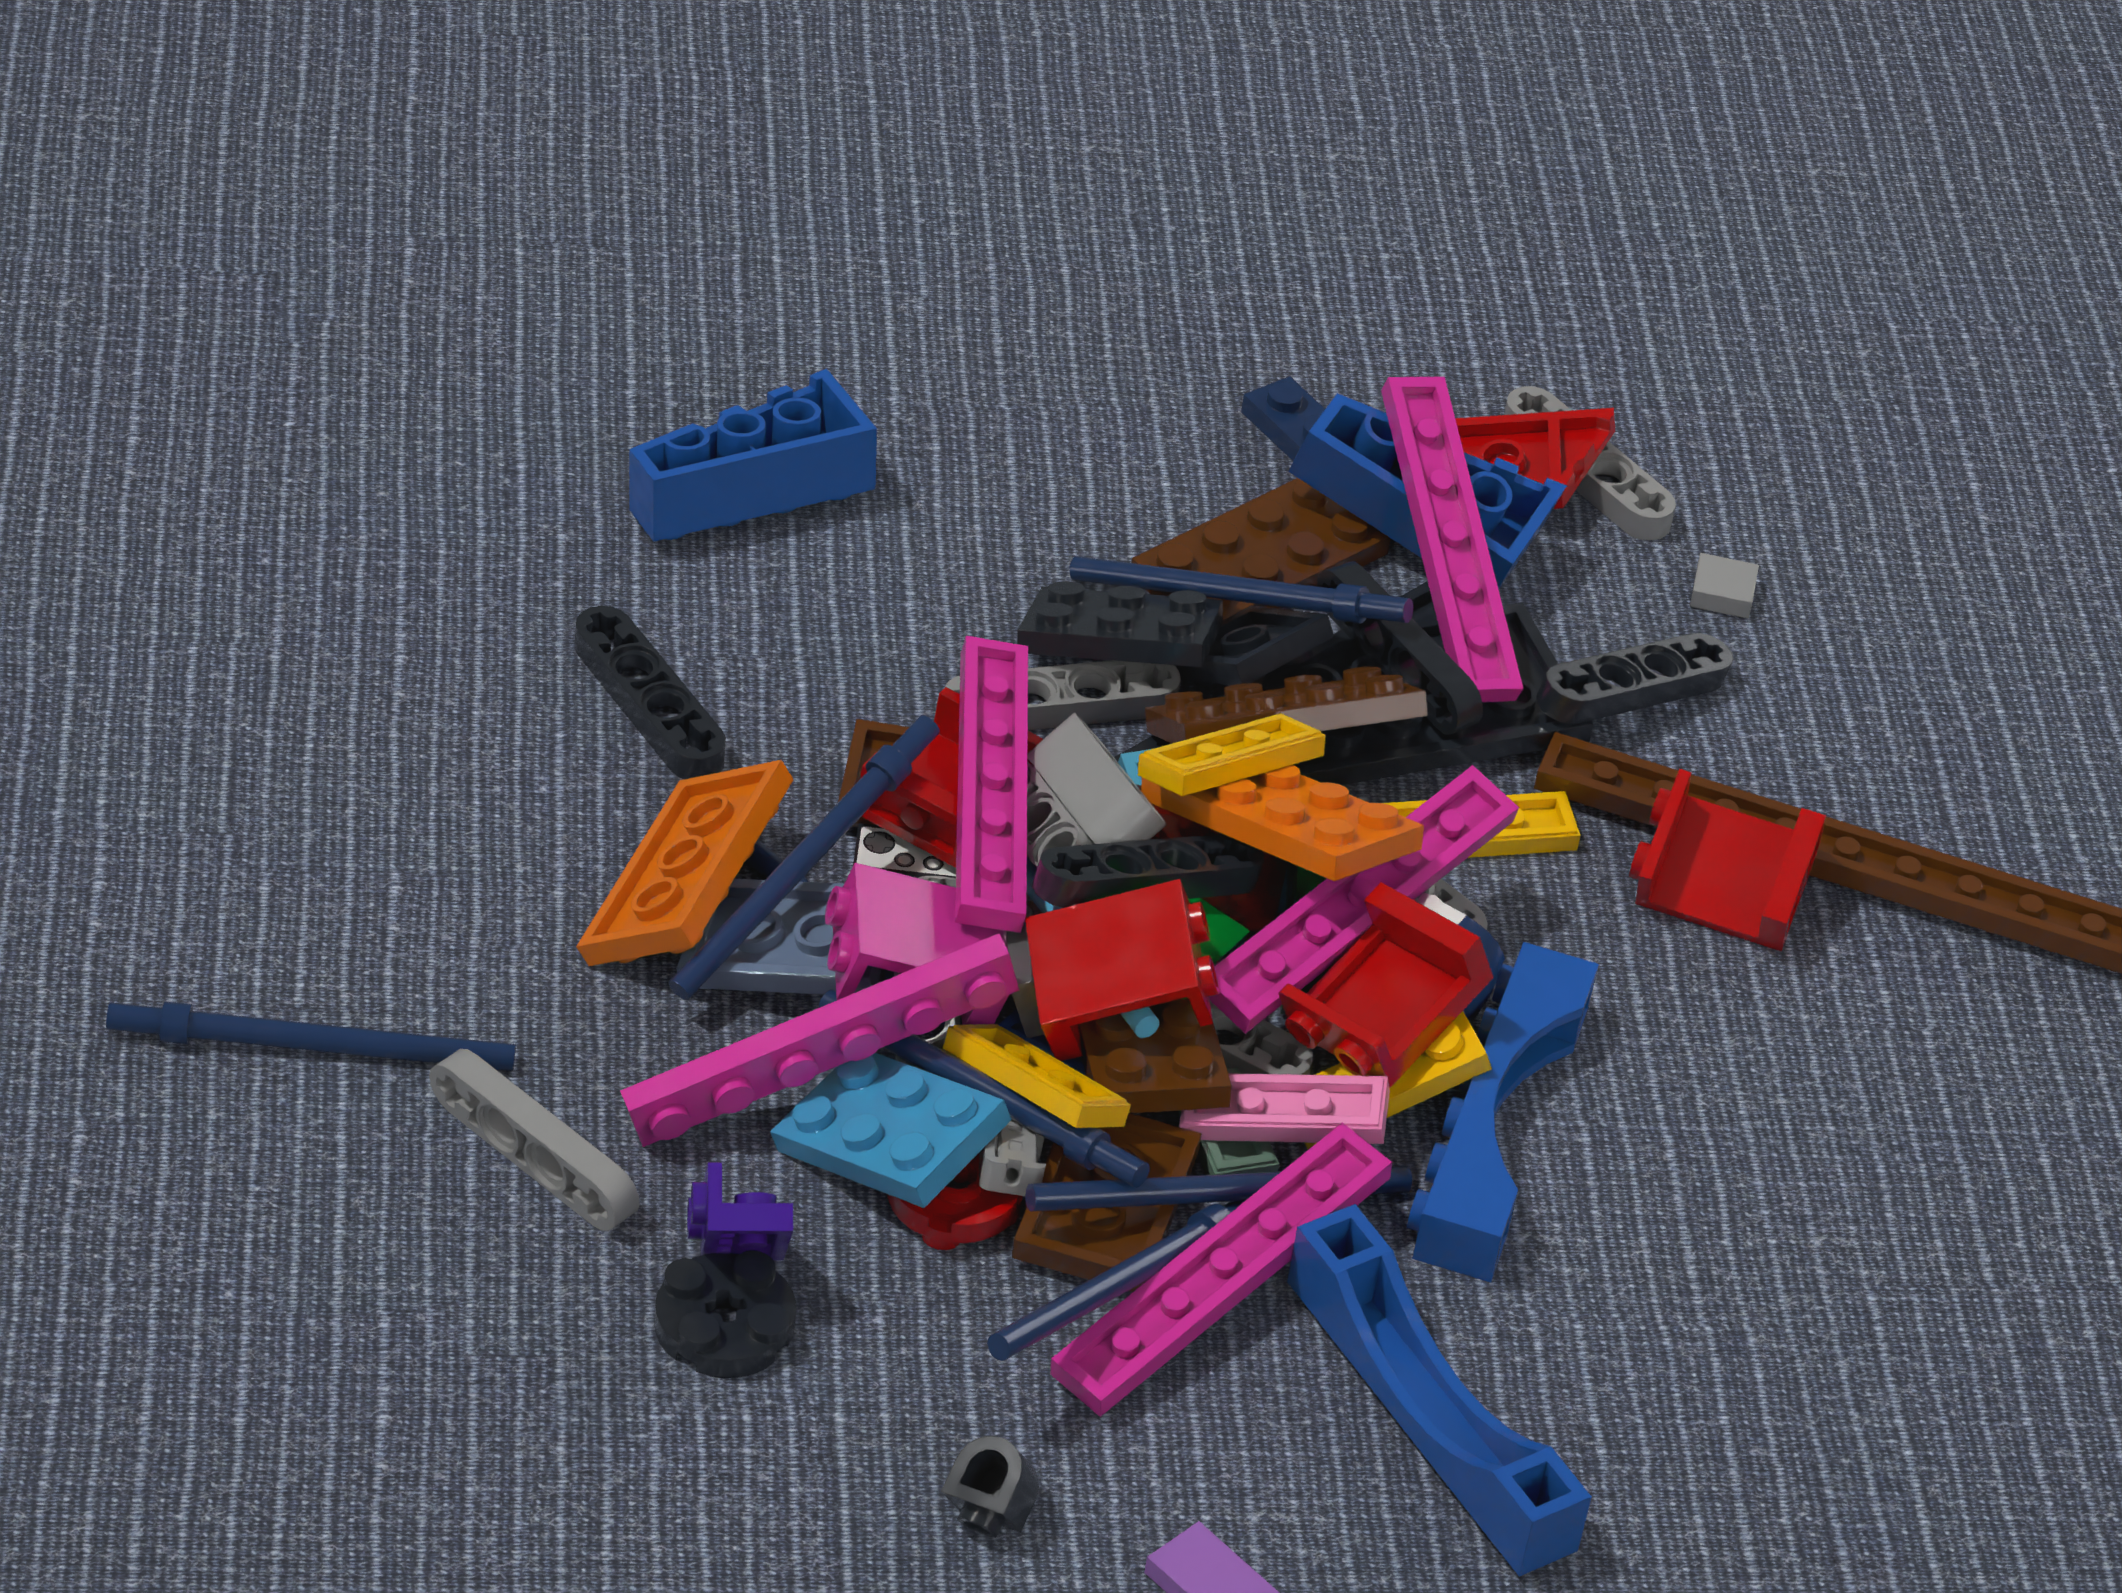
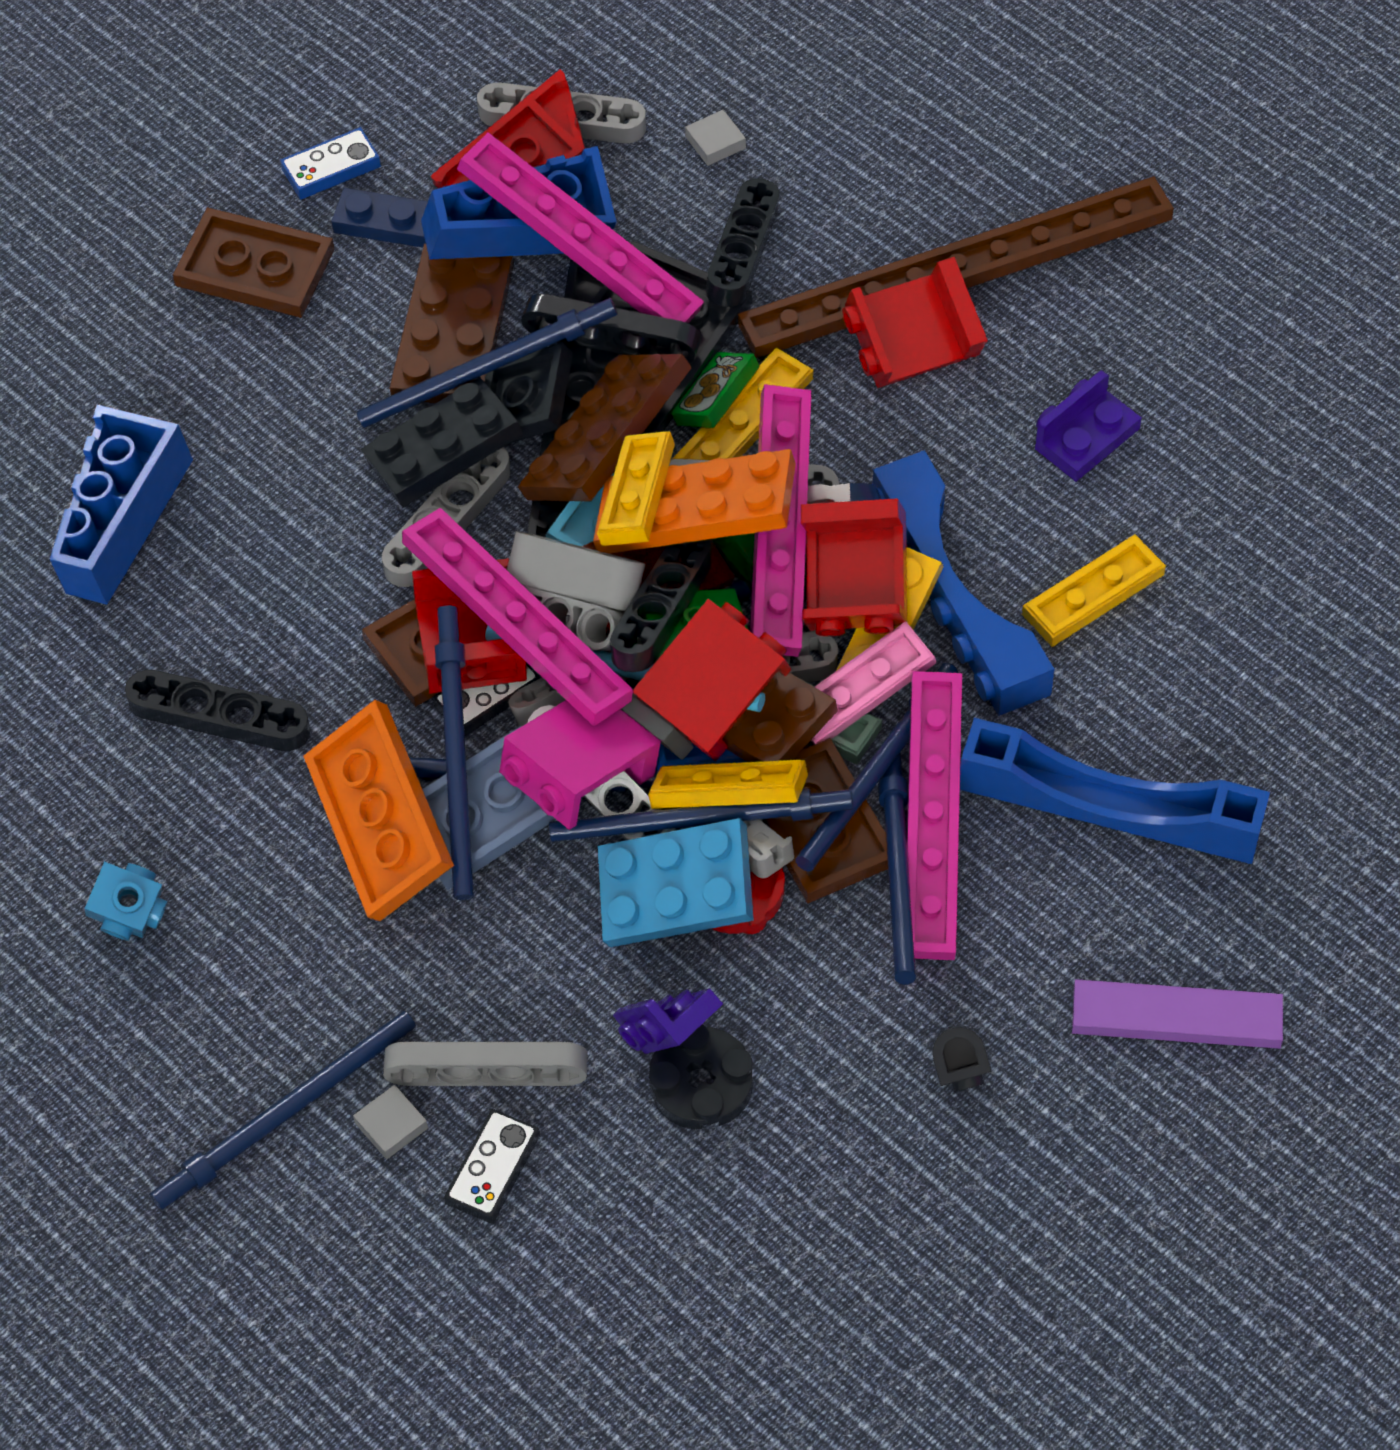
camera: 35 degrees left, 15 degrees up
dark pink plate [620,933,1019,1147] -> none
none -> dark azure brick [84,861,168,941]
none -> reddish brown plate [173,207,335,318]
none -> tile [280,127,381,200]
none -> light grey tile [353,1085,428,1160]
none -> tile [444,1109,540,1224]
none -> tile [671,352,760,428]
none -> yellow tile [1022,534,1166,647]
none -> dark purple bracket [1035,370,1142,482]

